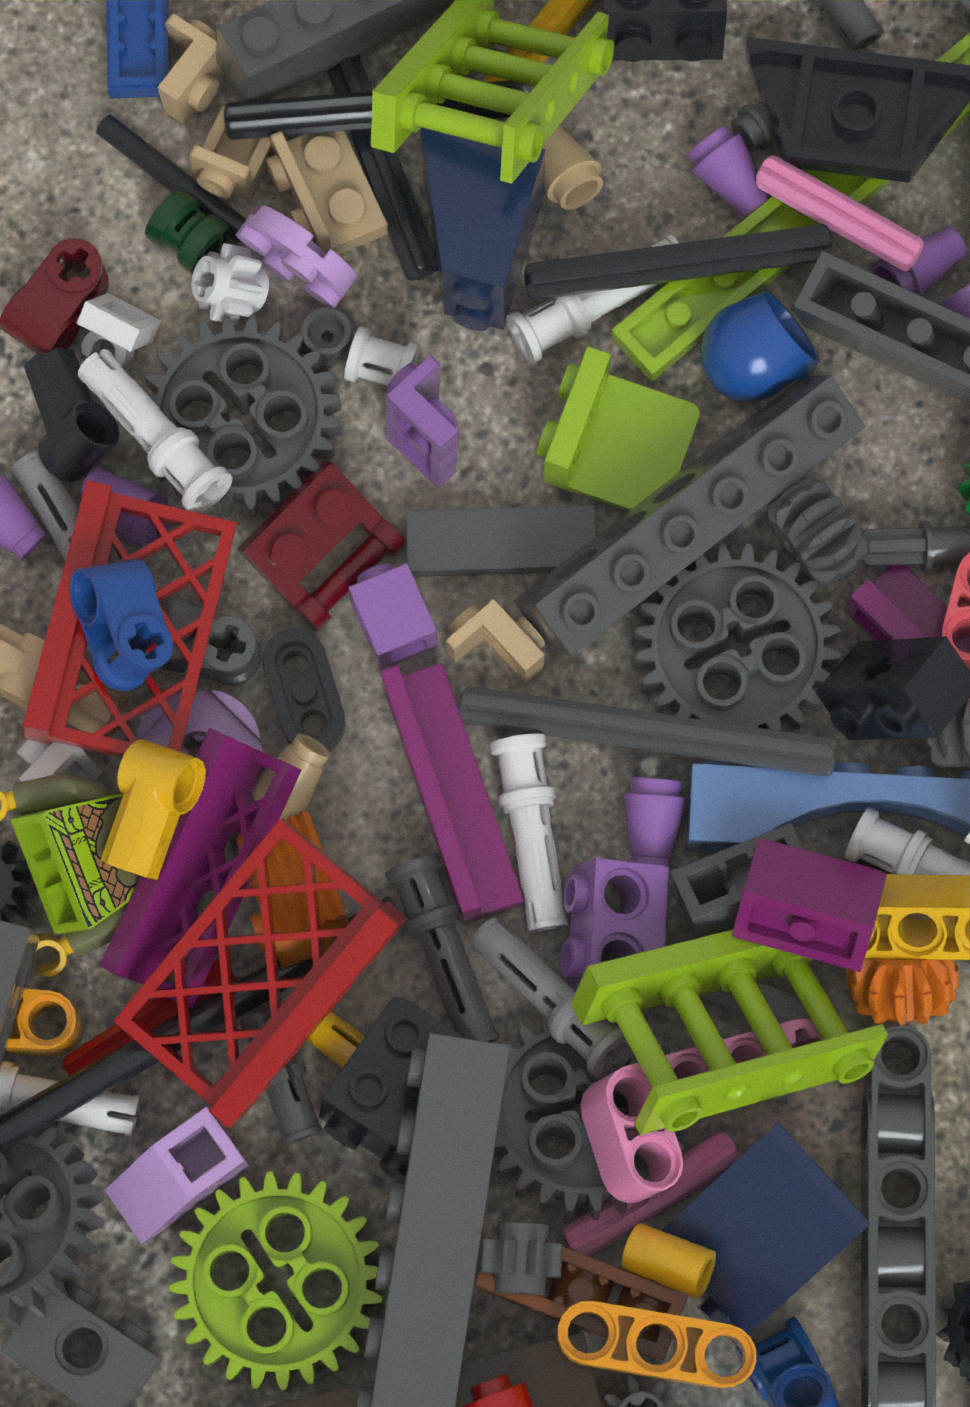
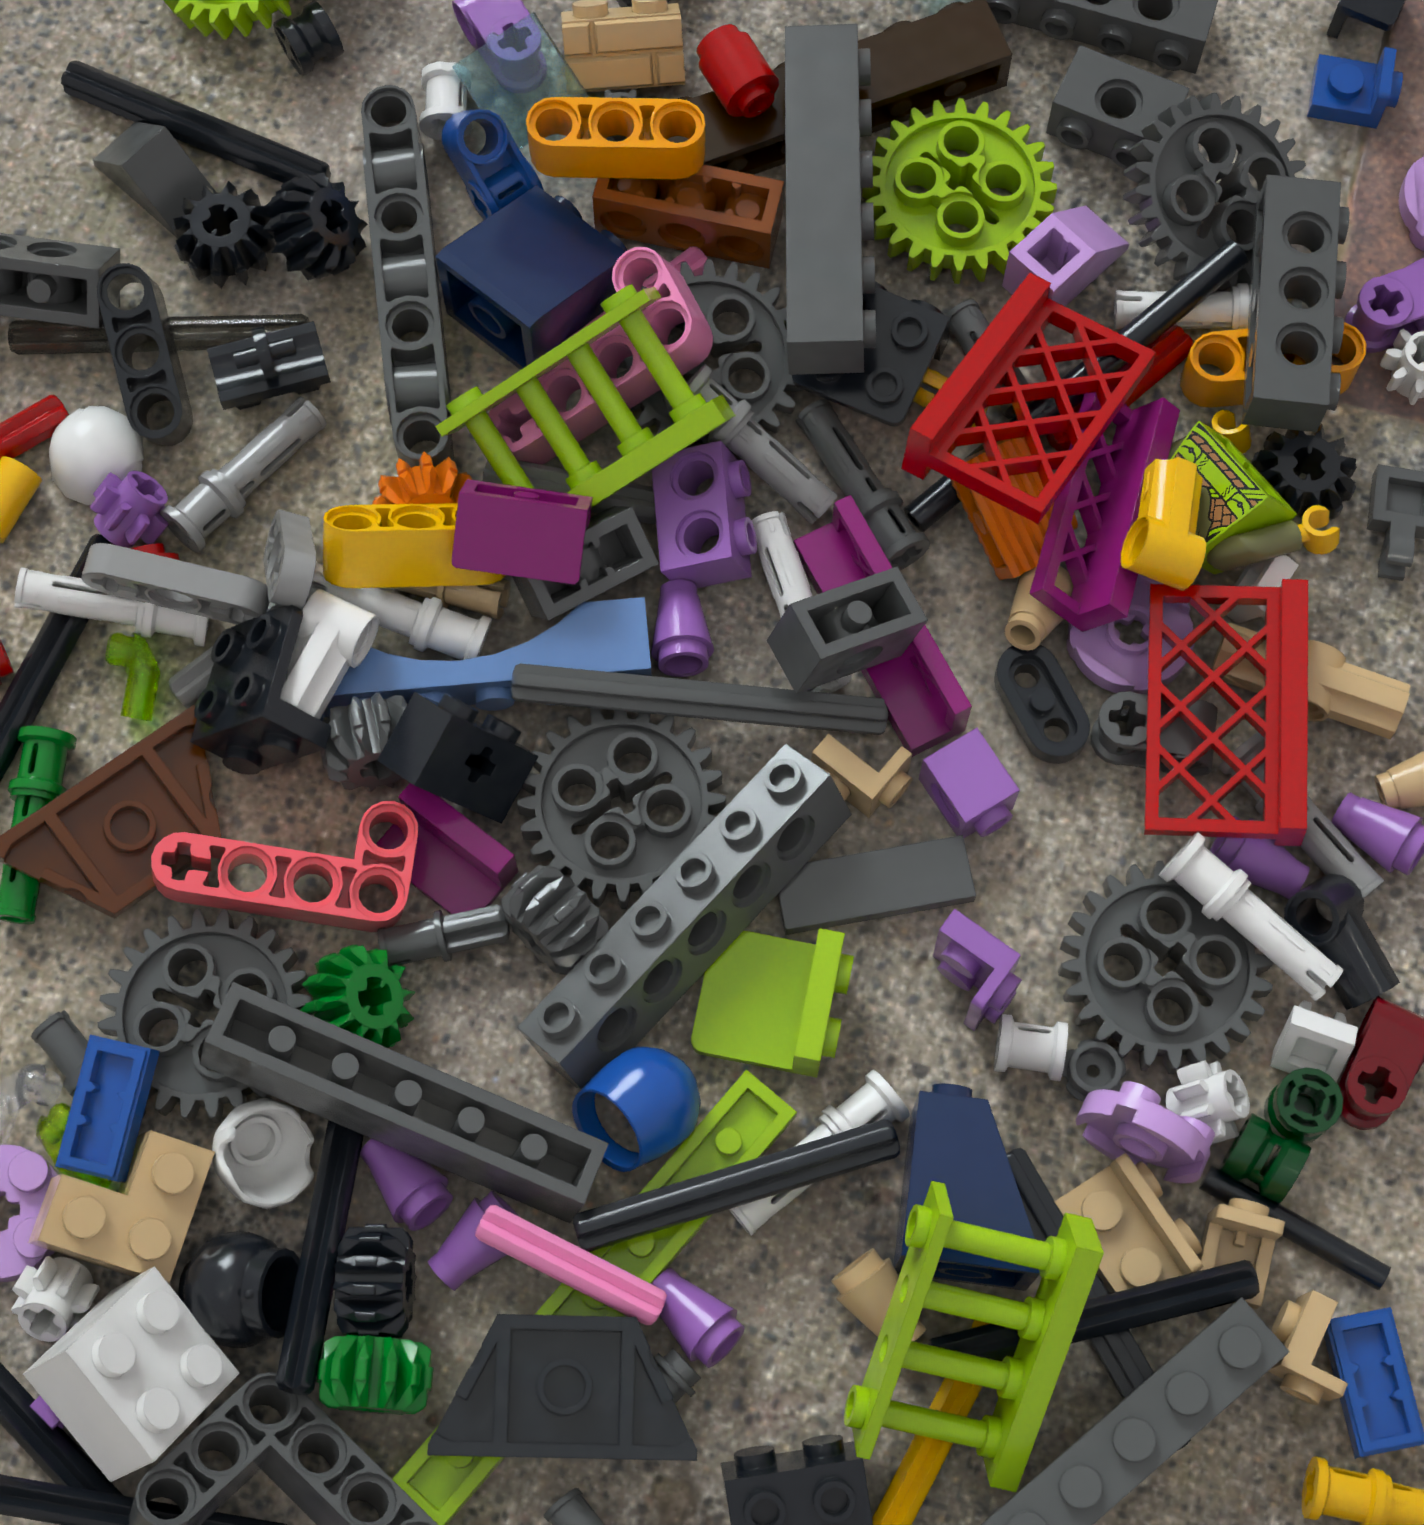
camera: 170 degrees right, 5 degrees down
blue piece [69,559,173,691] -> none
dark red plate [237,461,406,632] -> none
dark grey gear [480,1222,563,1295] -> none
yellow piece [621,1223,716,1298] -> none
none -> dark grey brick [767,566,928,694]
none -> dark green wheel [1264,1067,1343,1144]

